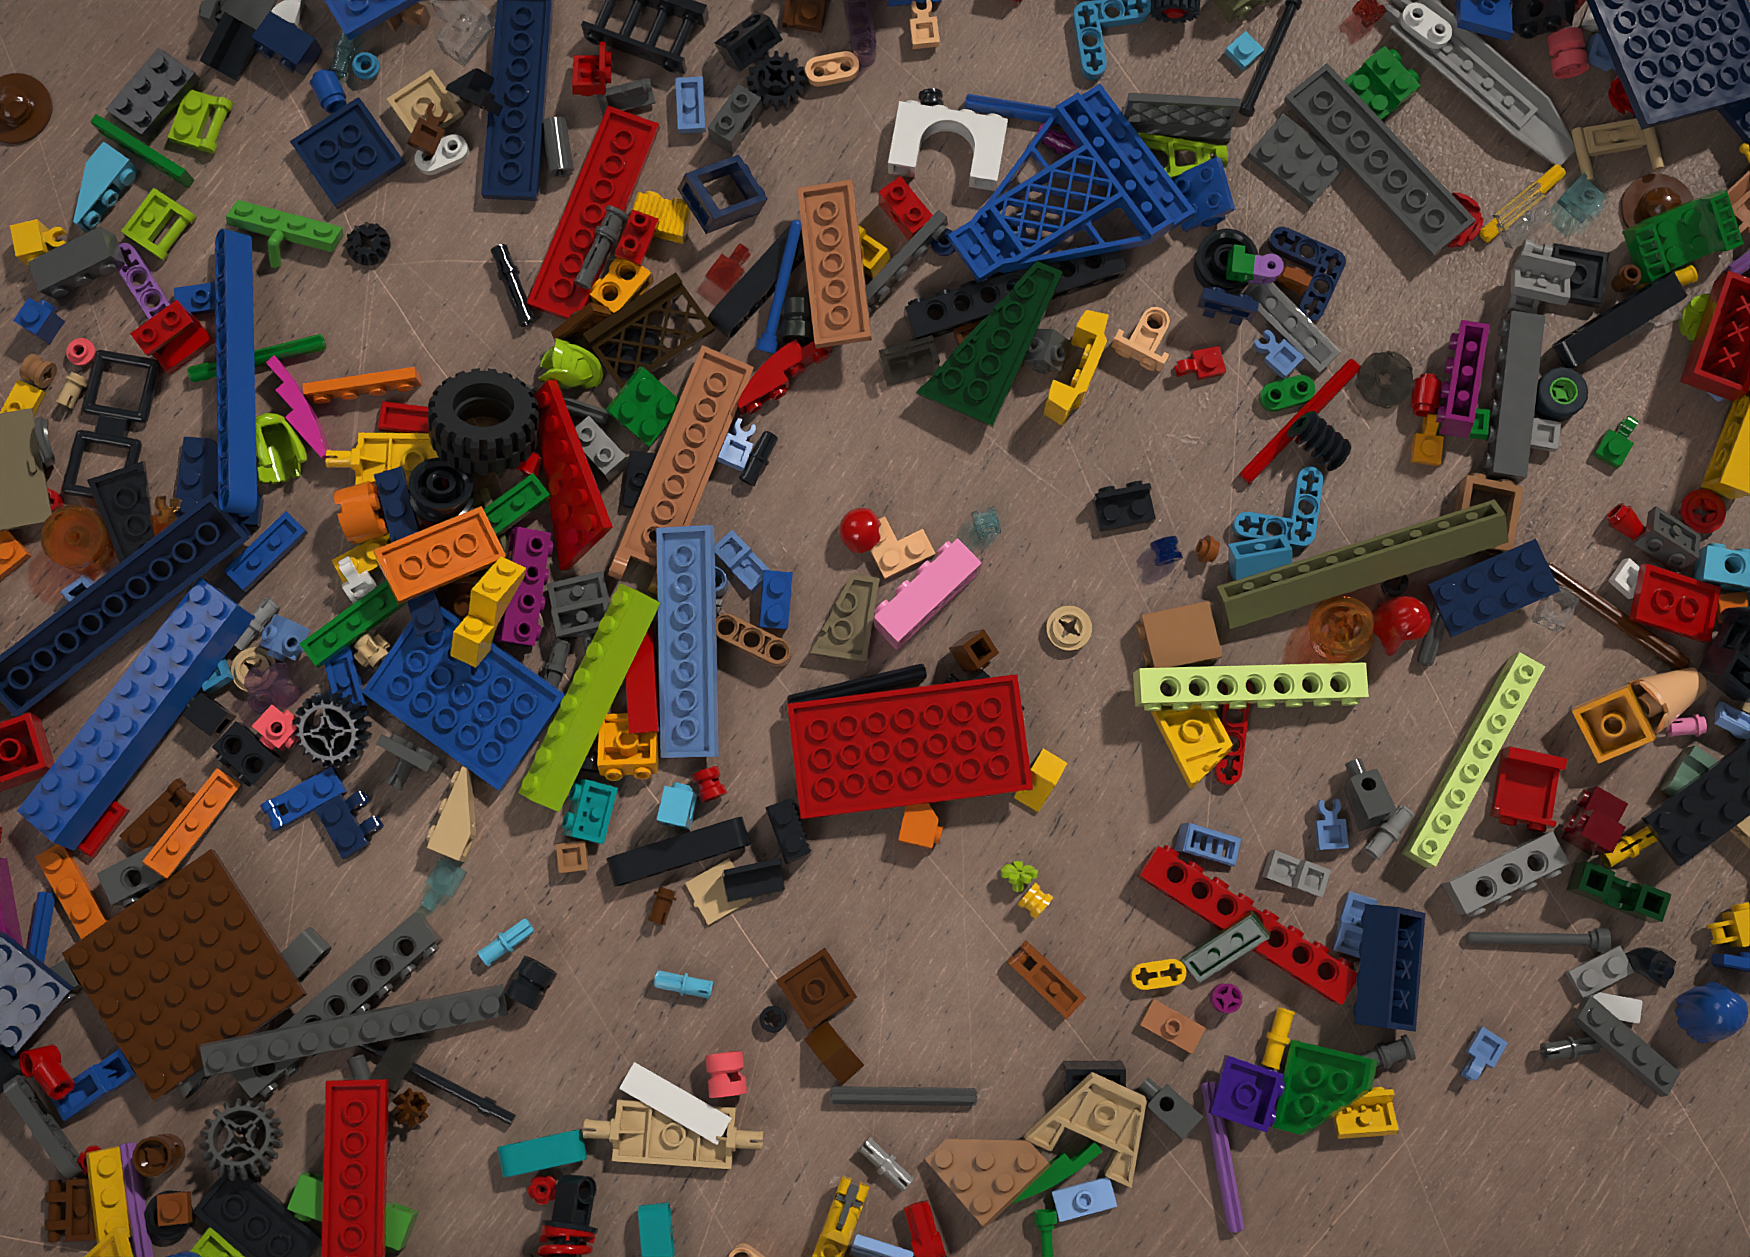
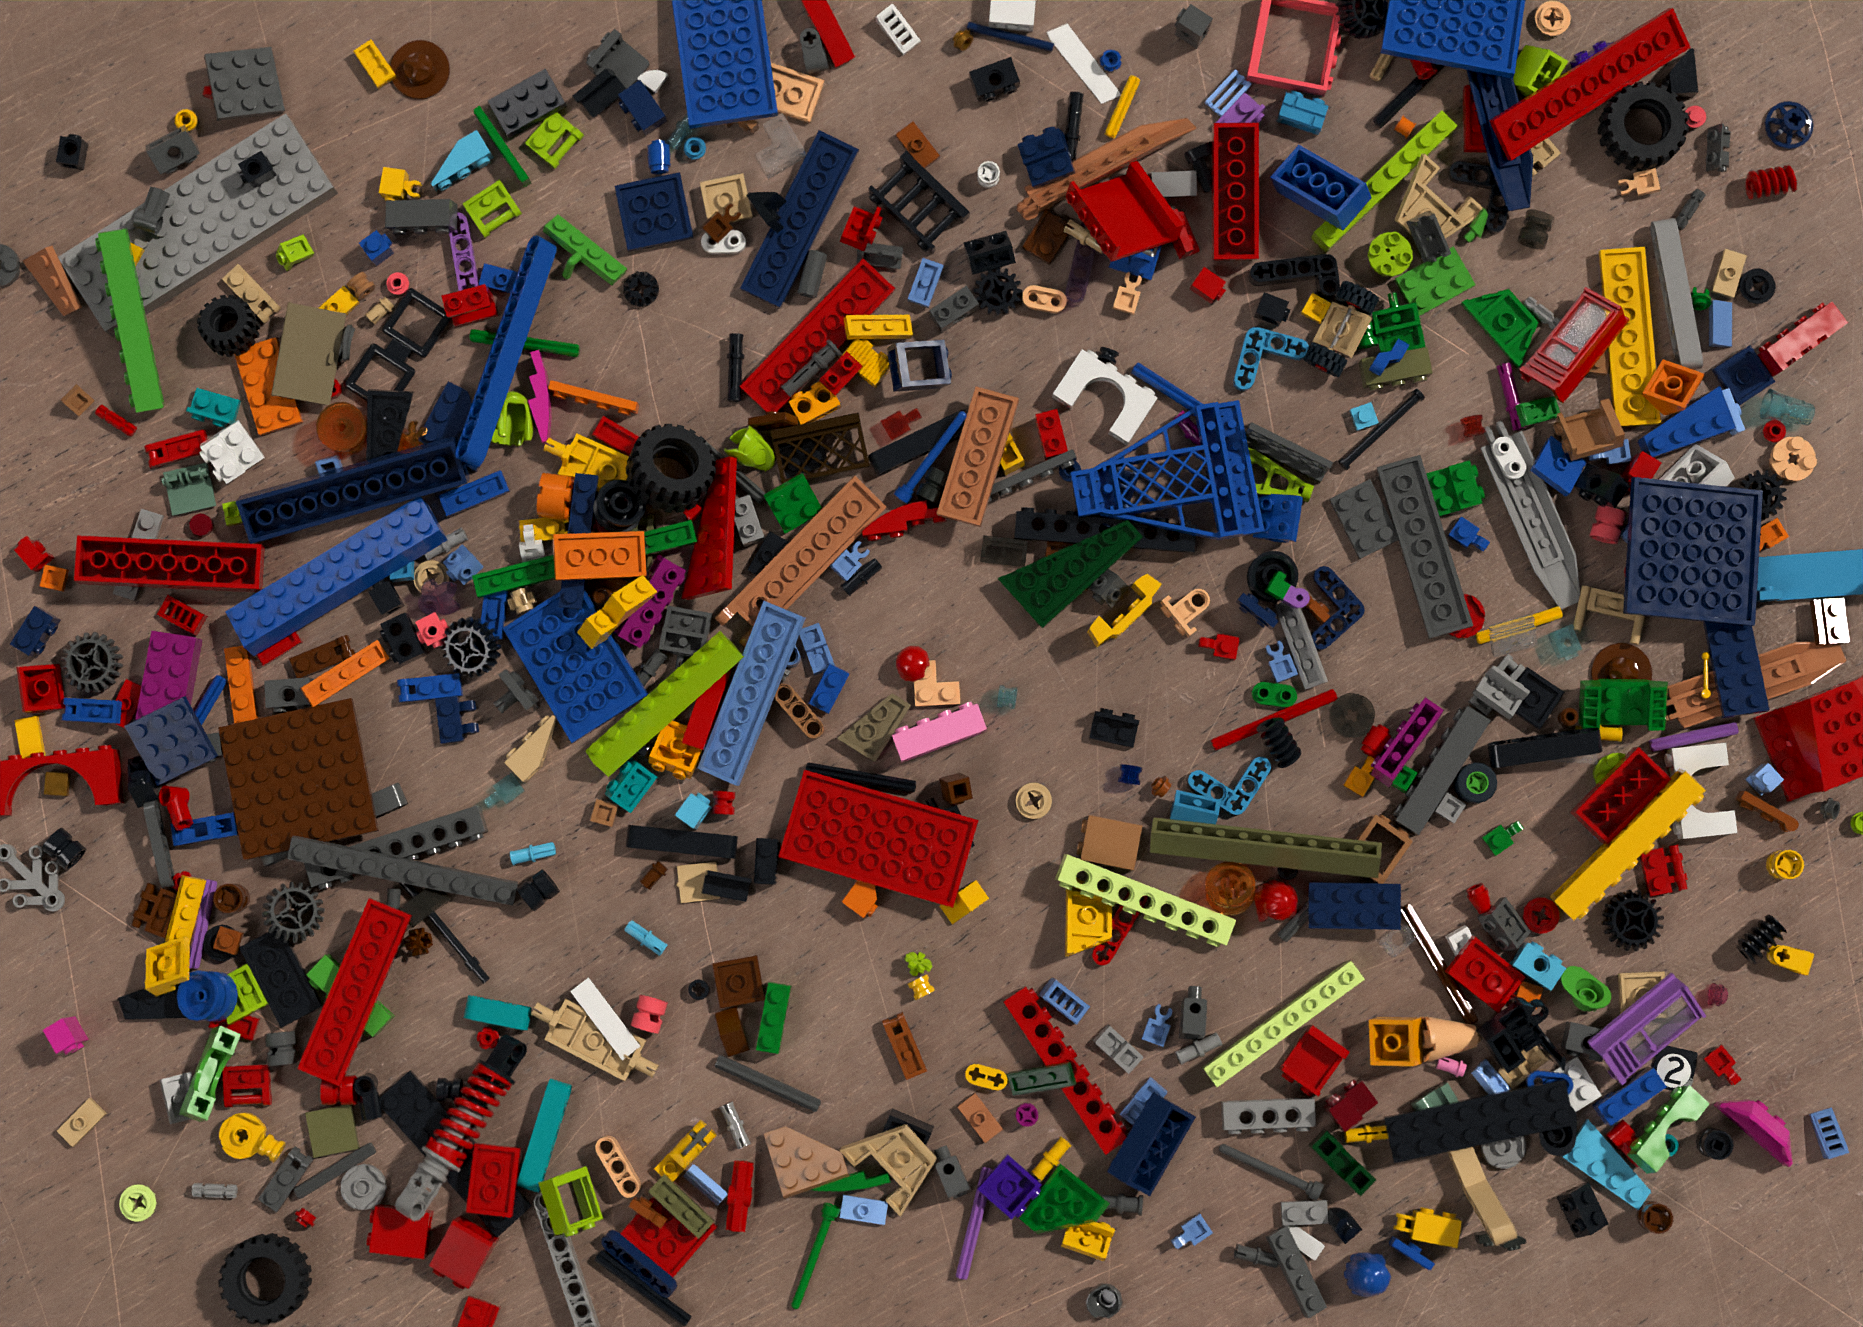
camera: 25 degrees right, 5 degrees up
none -> green arch [756,982,792,1054]
none -> yellow plate [844,315,913,339]
none -> dark grey hair [1086,1283,1123,1319]
none -> blue plate [1448,516,1490,552]

